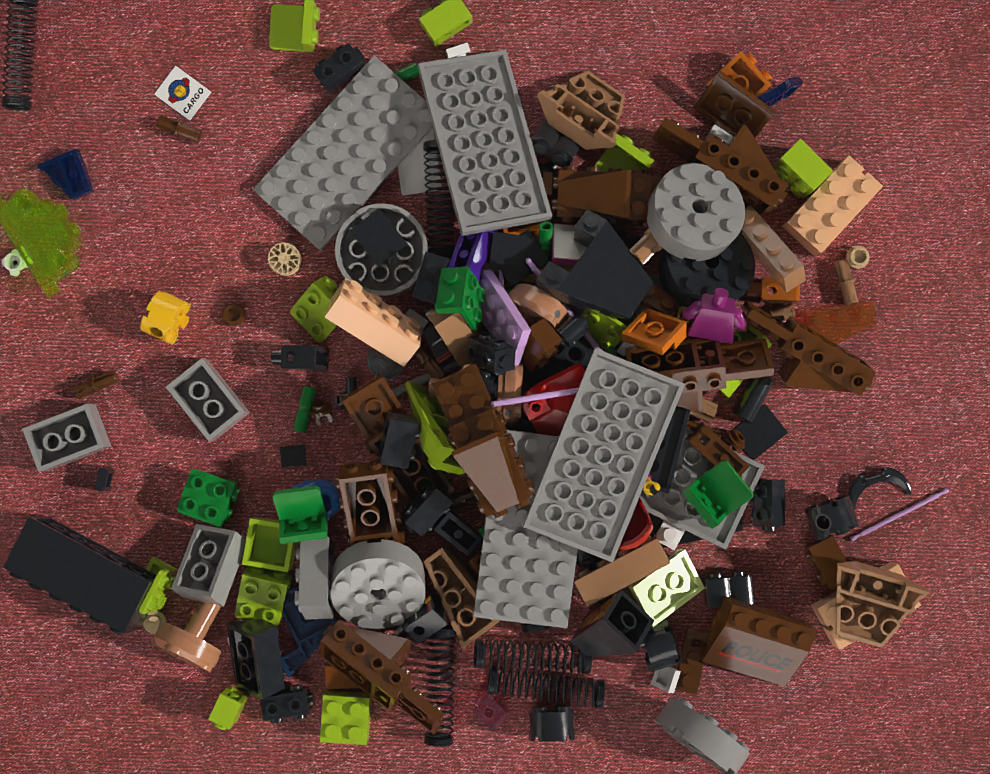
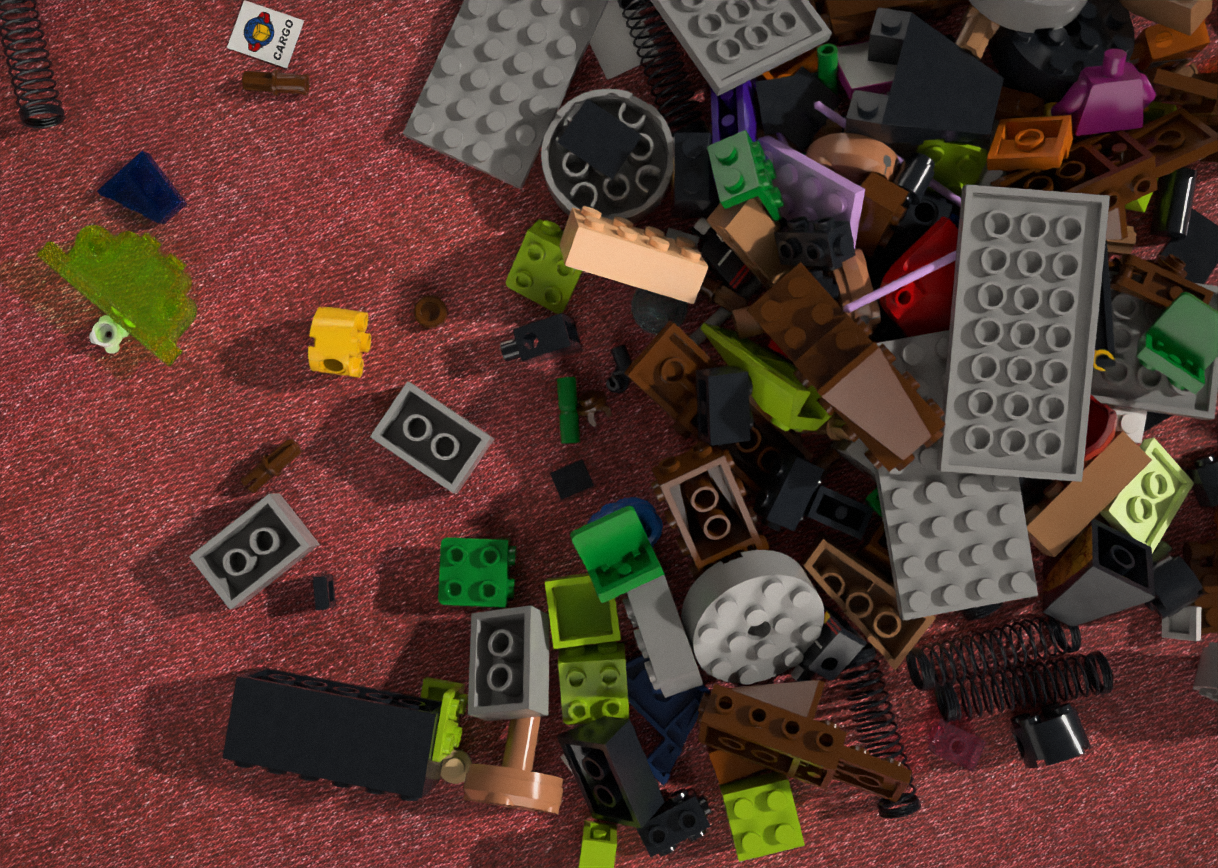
camera: 10 degrees left, 0 degrees up
tan wheel [268,242,302,276] -> none

